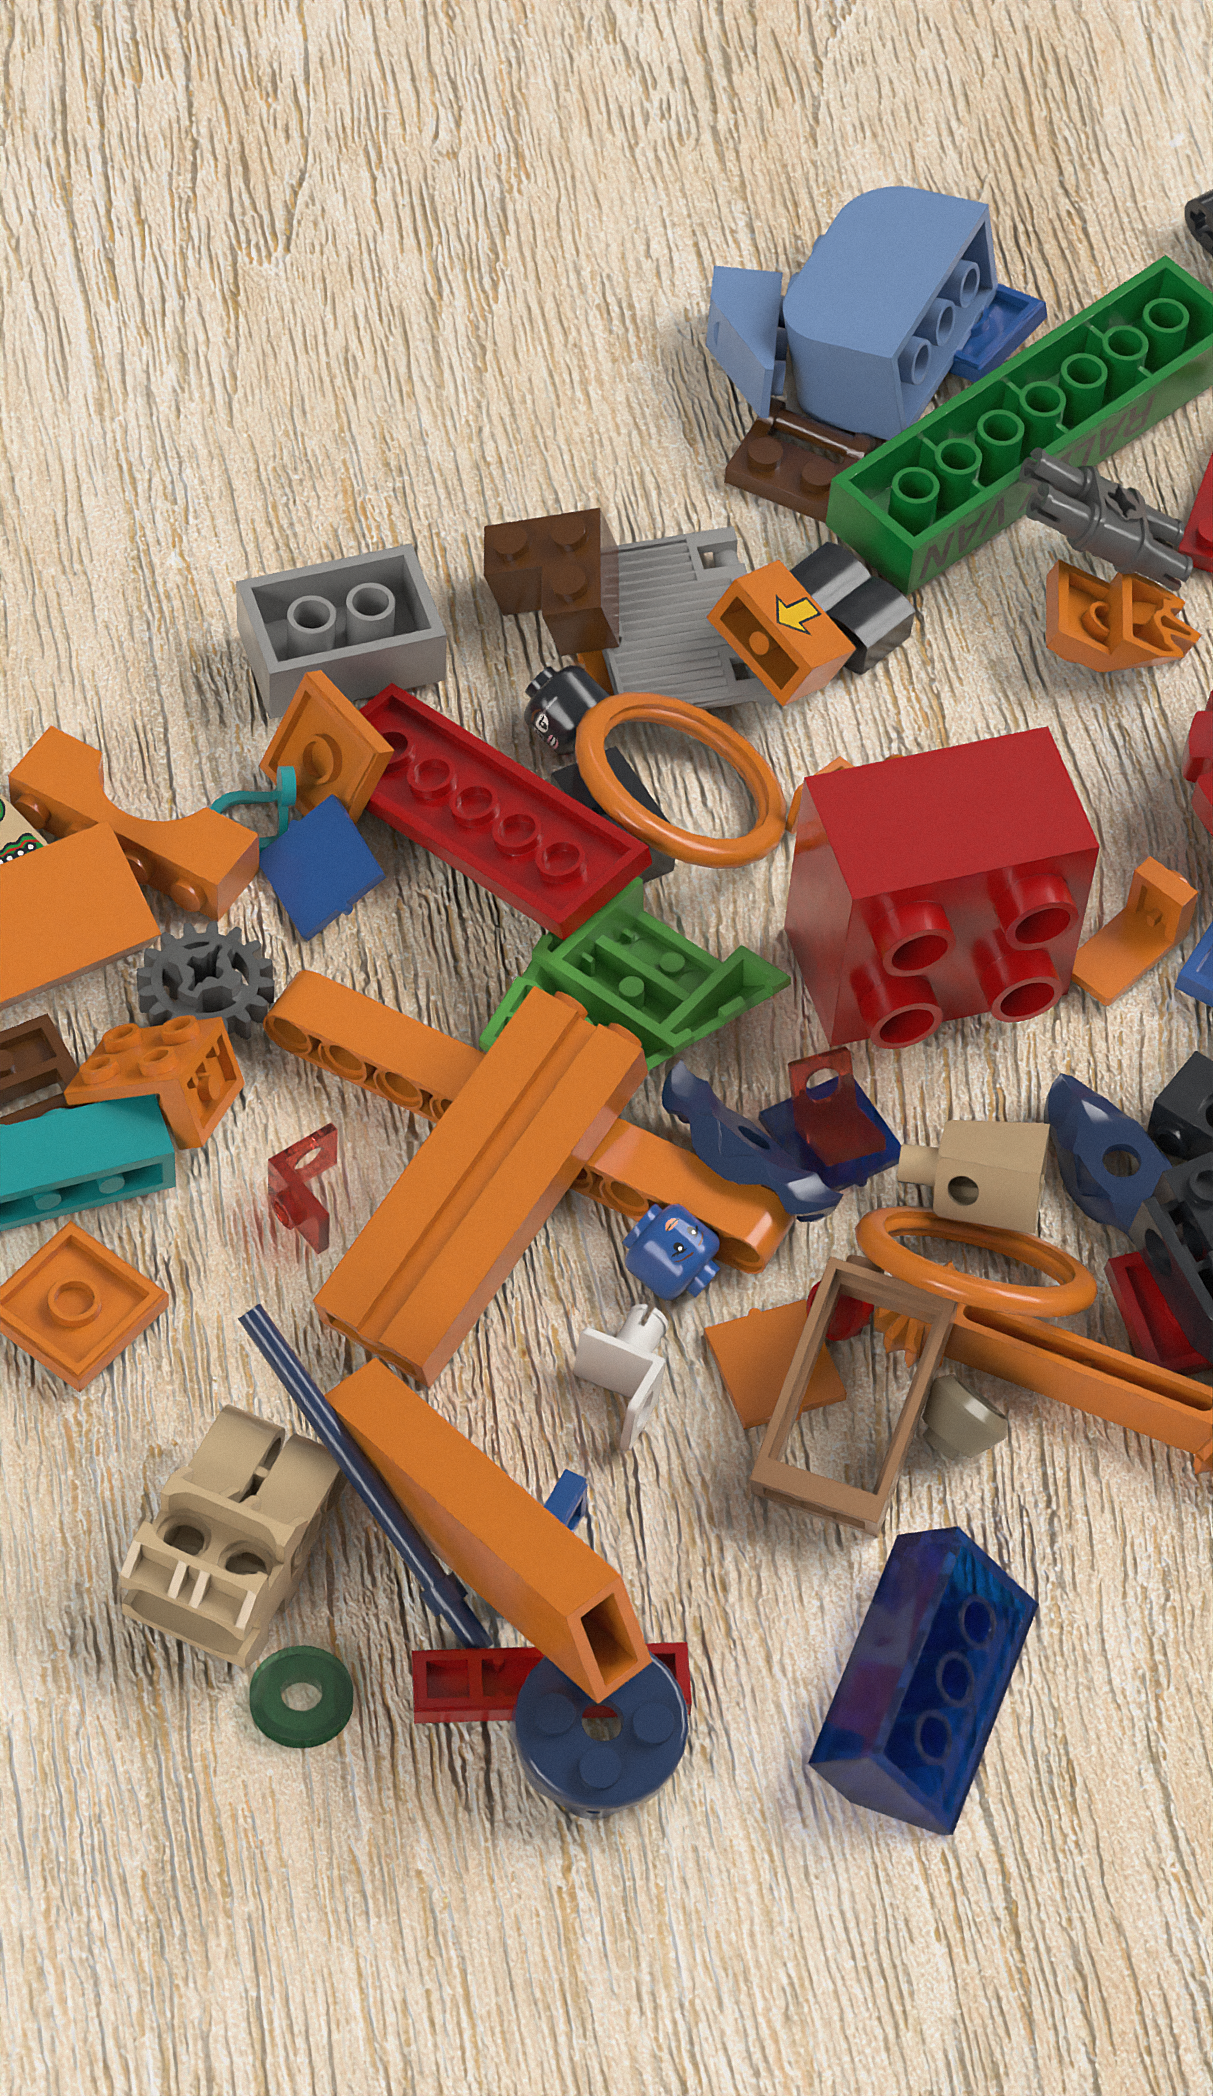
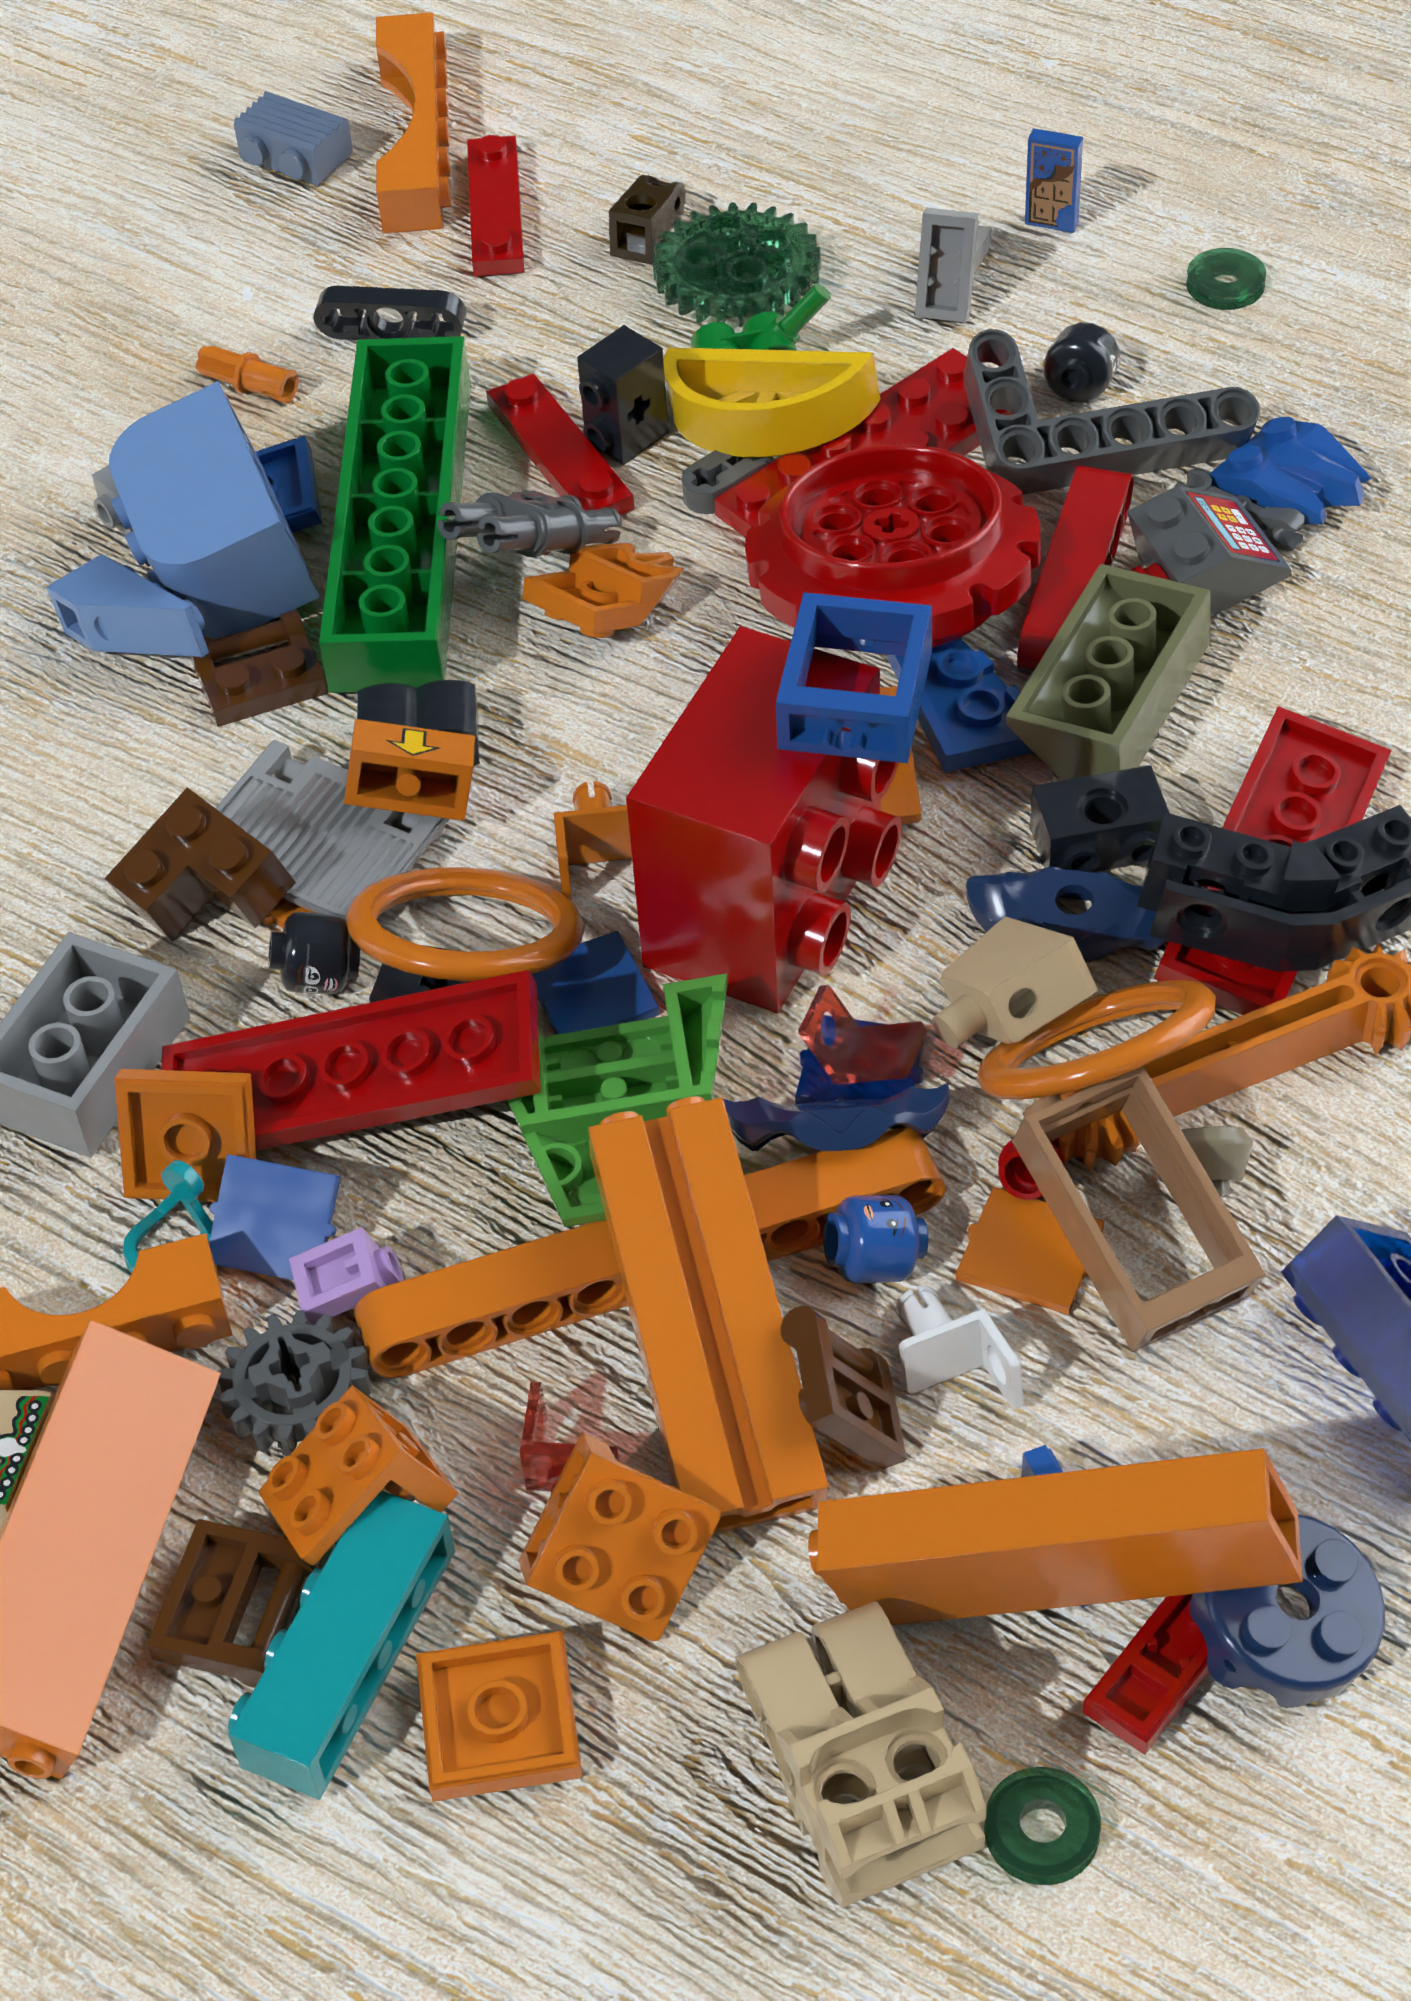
camera: 40 degrees left, 5 degrees down
dark blue bar [238,1304,494,1649] -> none
none -> orange axle [195,345,299,404]
none -> lavender bracket [289,1227,404,1325]
none -> orange bracket [518,1432,721,1641]
none -> blue piece [531,930,660,1035]
none -> blue window [776,592,932,763]
none -> reddish brown plate [781,1306,907,1470]

